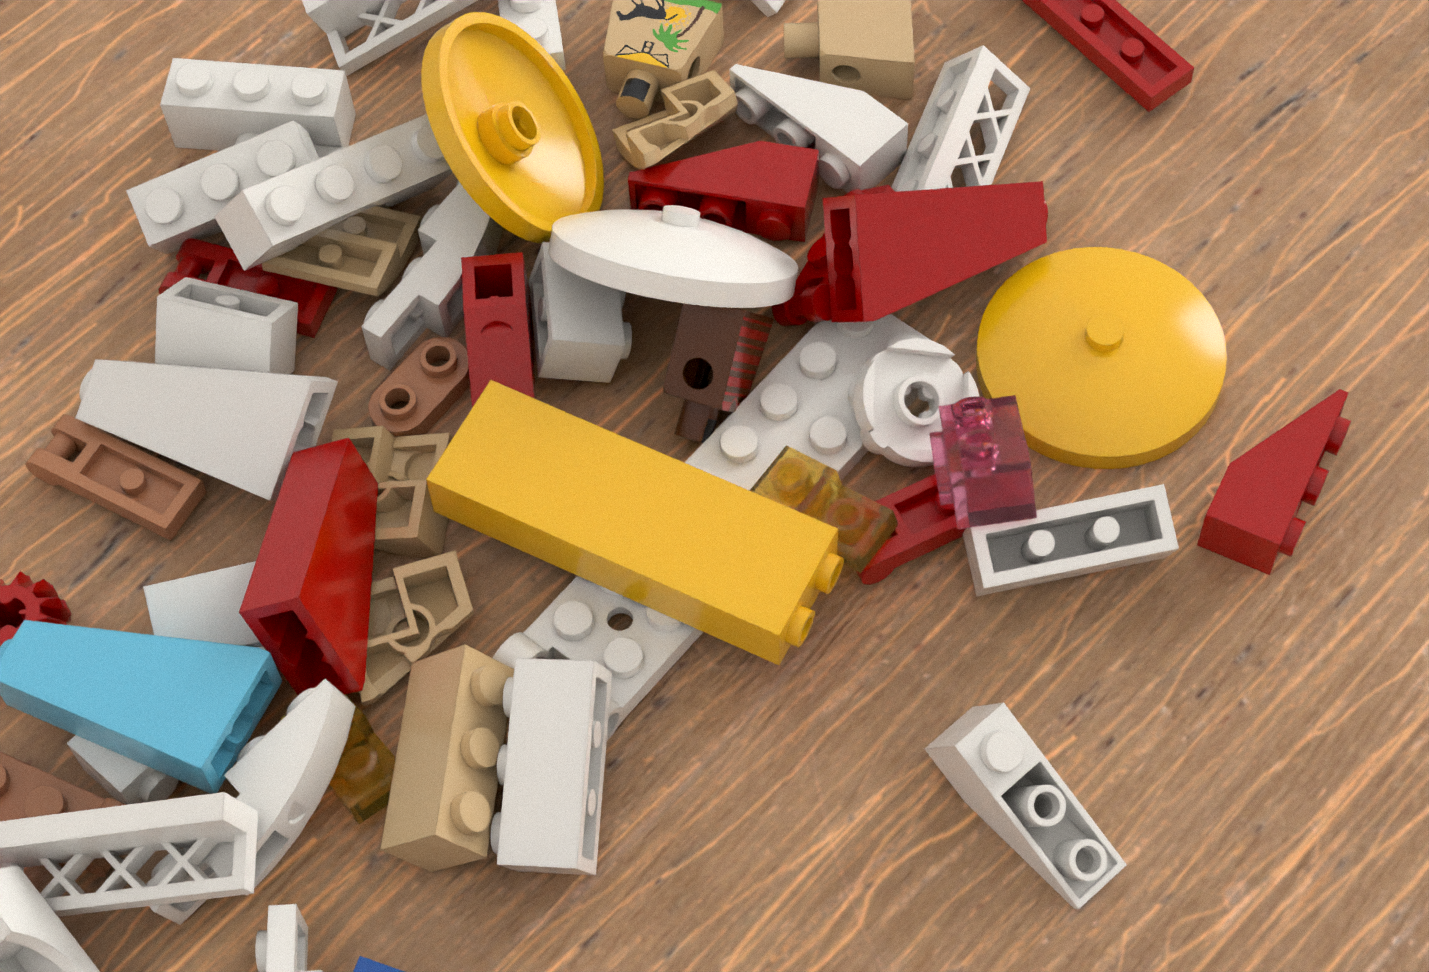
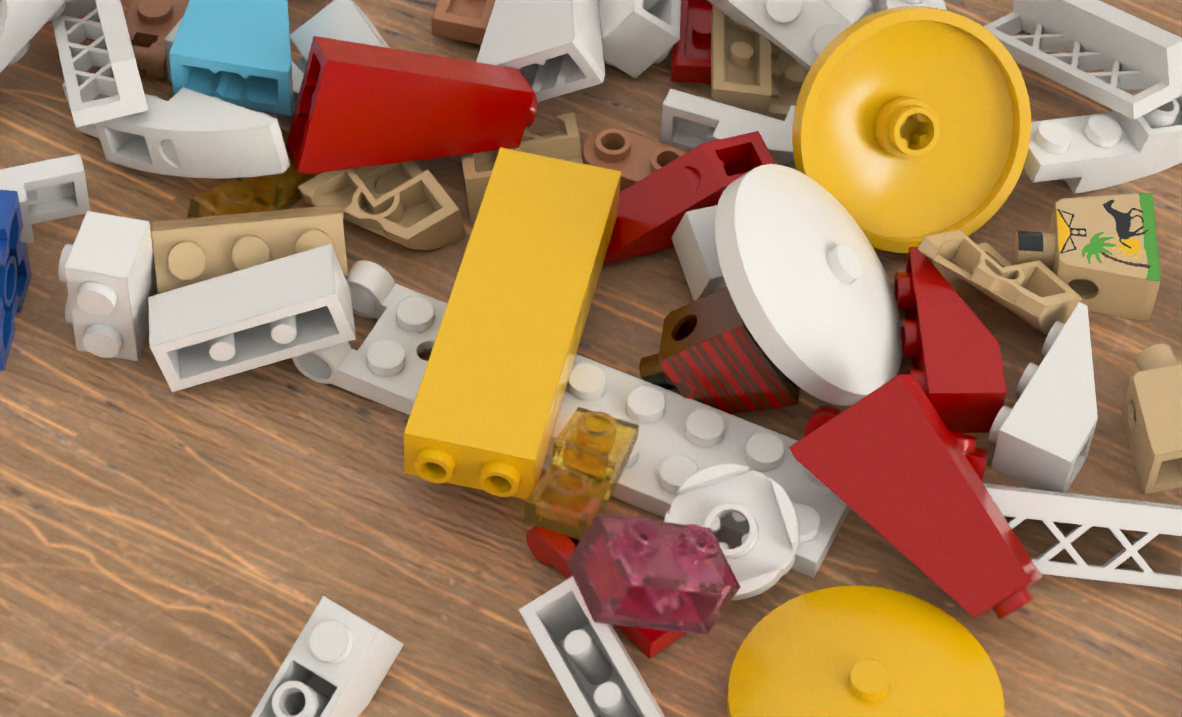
camera: 70 degrees right, 10 degrees down
none -> white brick [58,211,158,361]

